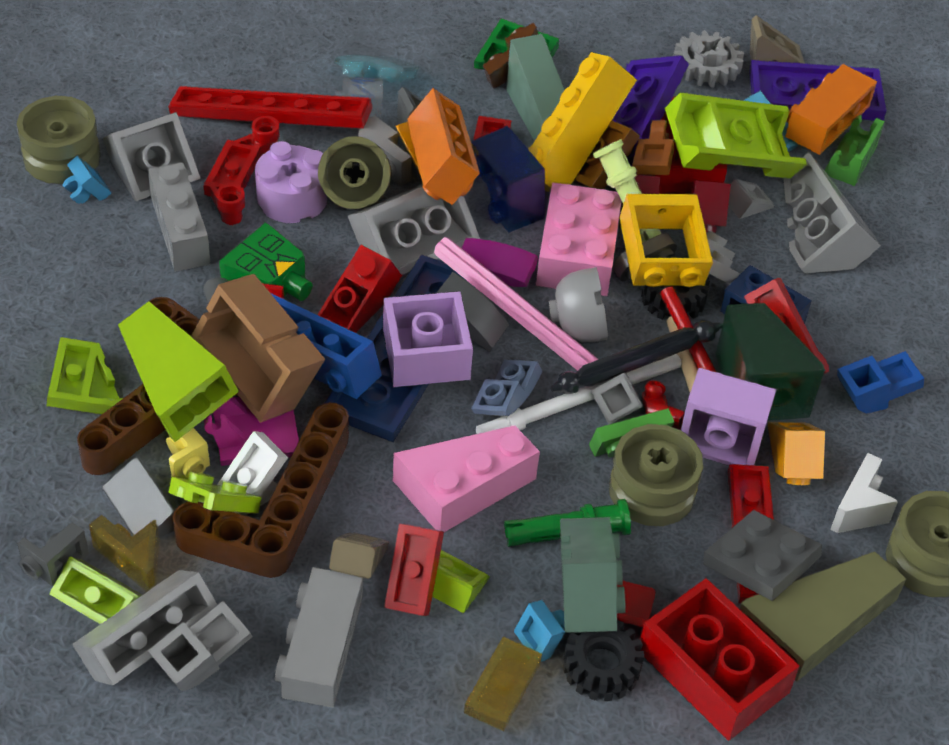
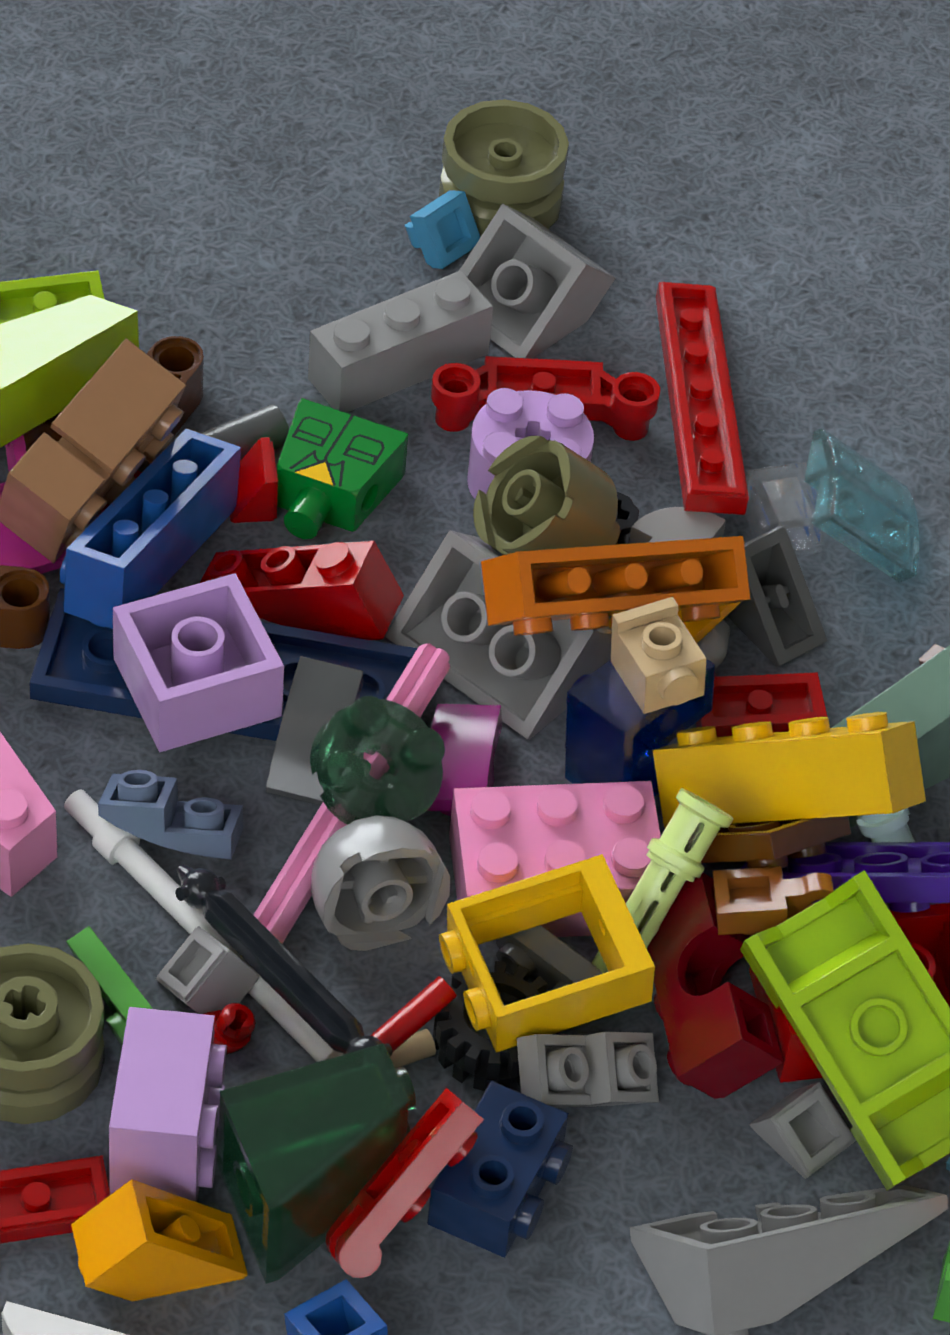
camera: 75 degrees right, 0 degrees up
none -> clear green plate [310,696,445,825]
none -> tan brick [611,597,707,714]

